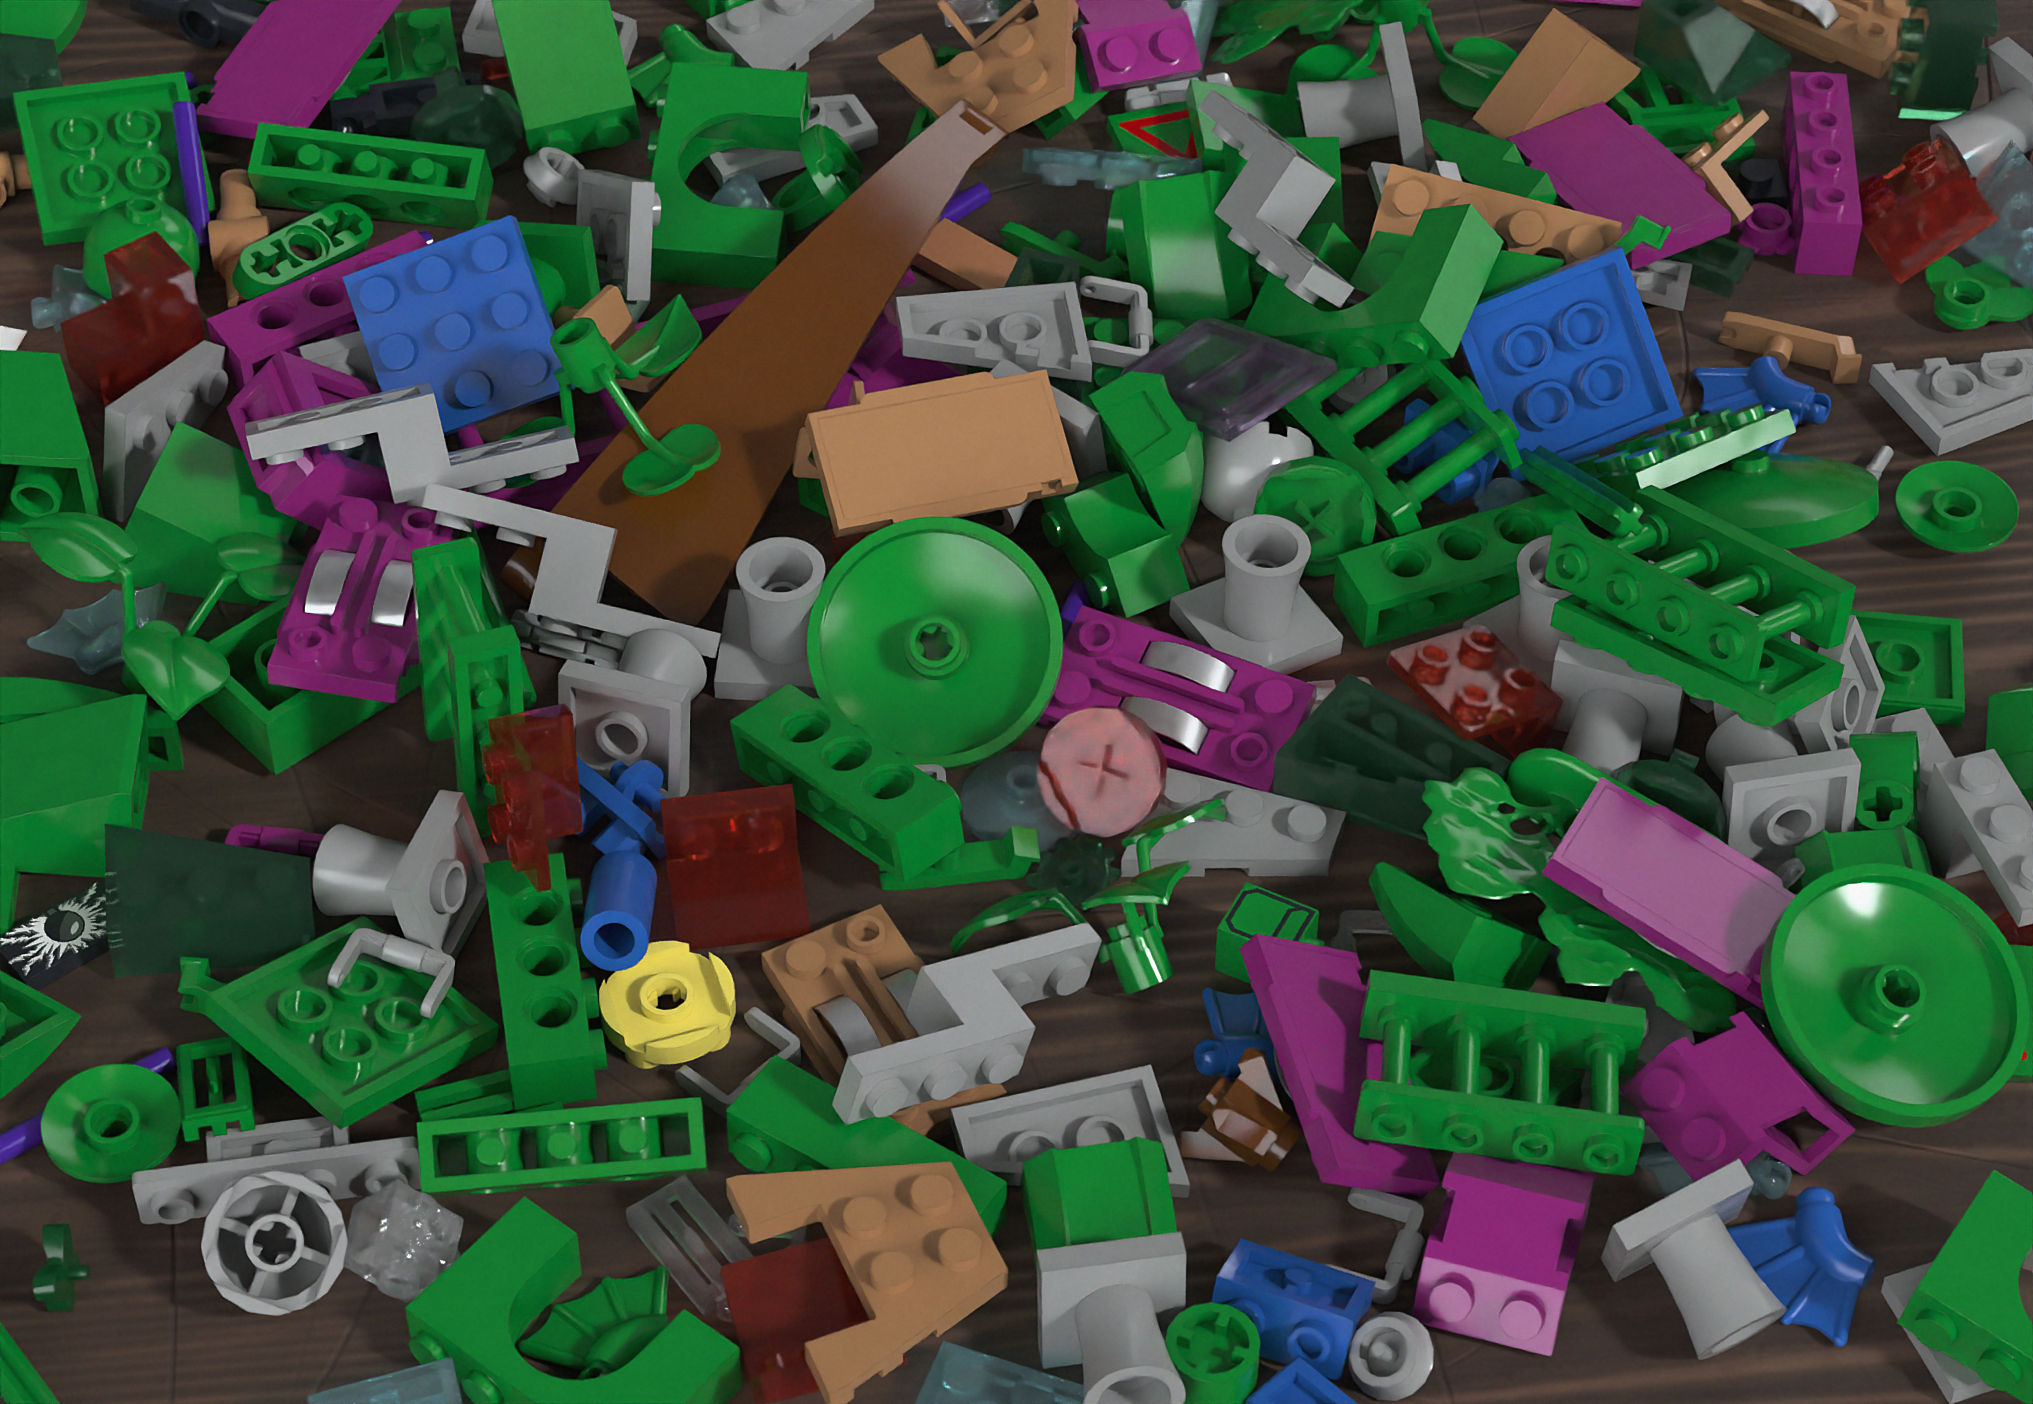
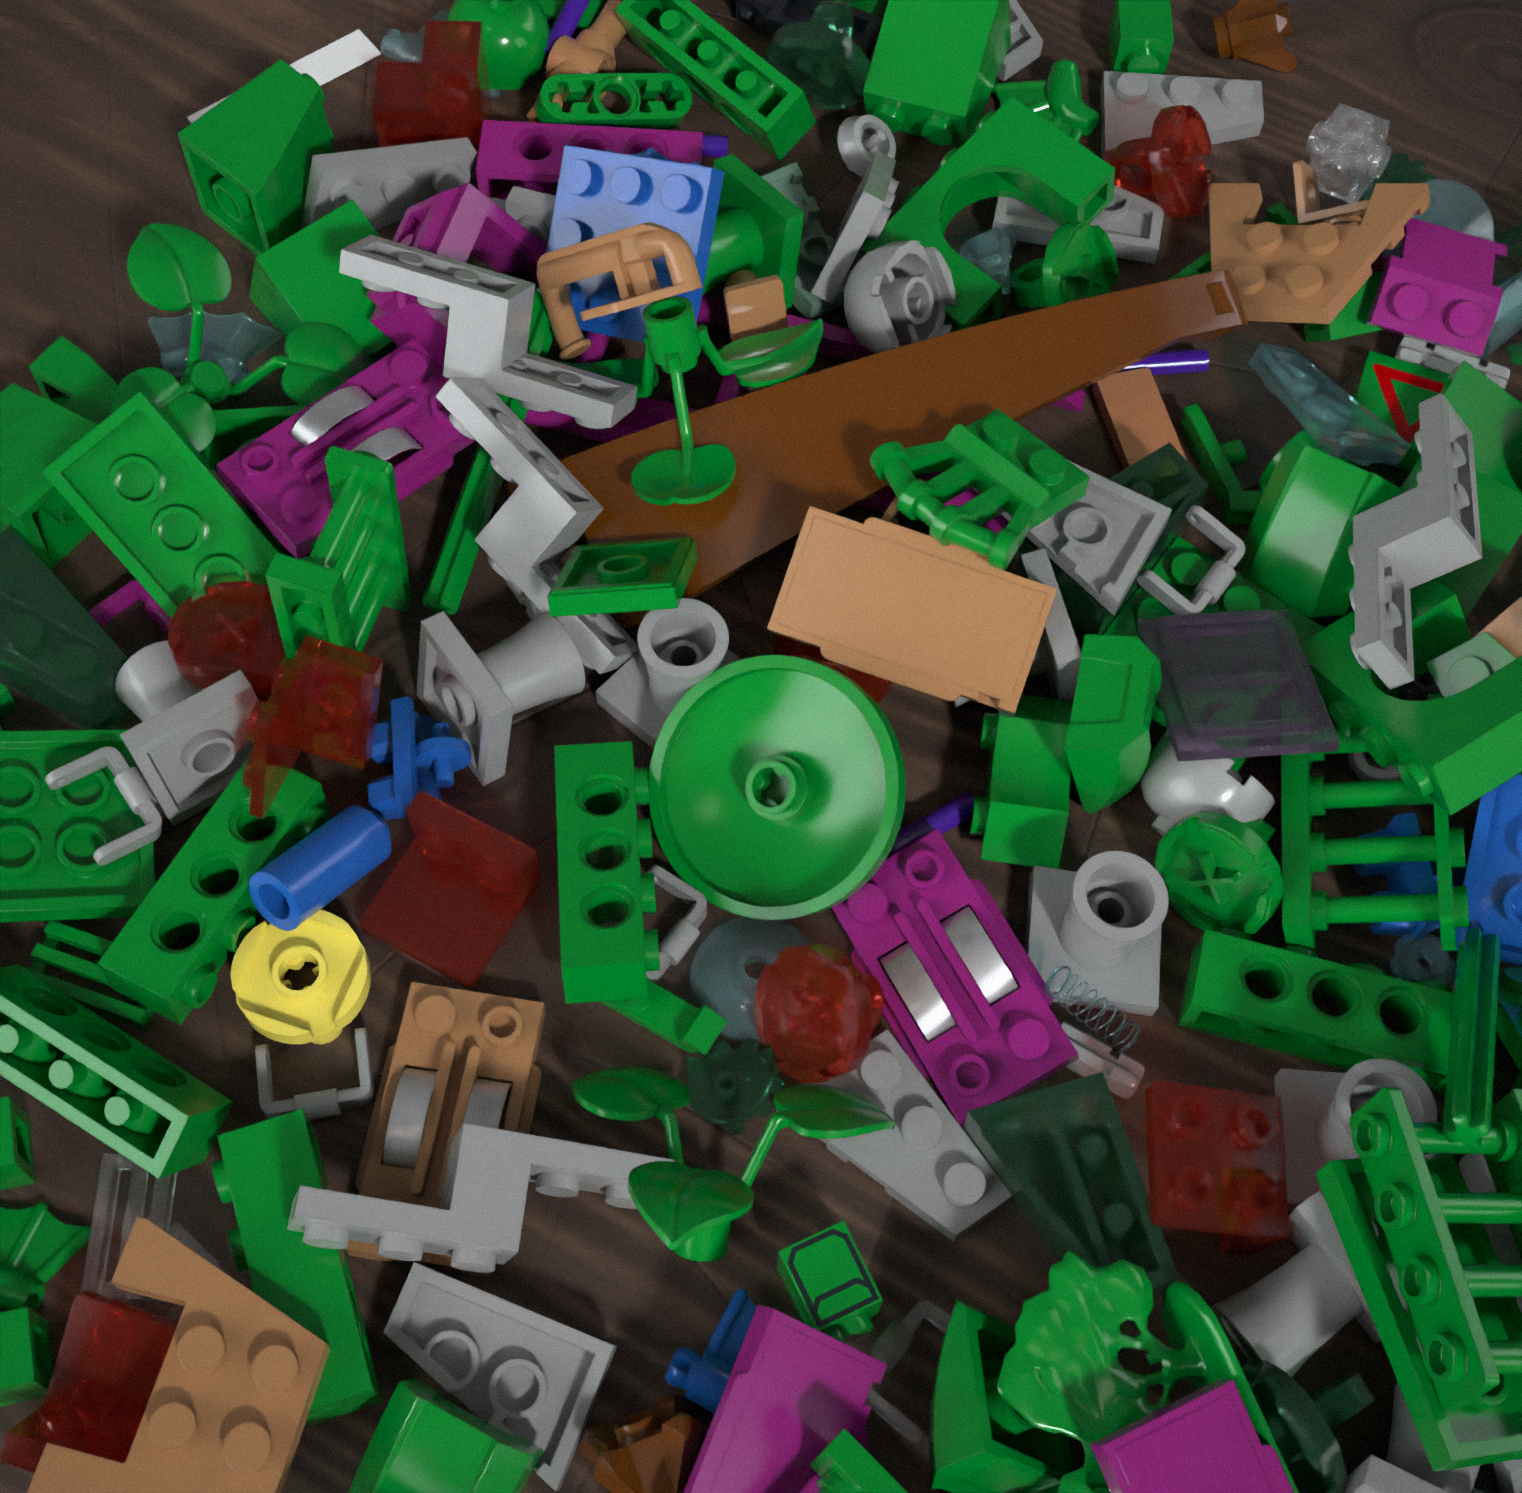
camera: 35 degrees right, 15 degrees up
none -> green plate [41,389,287,668]
none -> clear red tile [168,581,289,700]
none -> medium nougat piece [537,222,703,361]
none -> green tile [547,537,698,617]
none -> light grey cylinder [844,240,956,354]
none -> green plate [870,409,1090,571]
none -> clear light blue piece [1044,966,1140,1052]
none -> clear red tile [1110,105,1213,219]

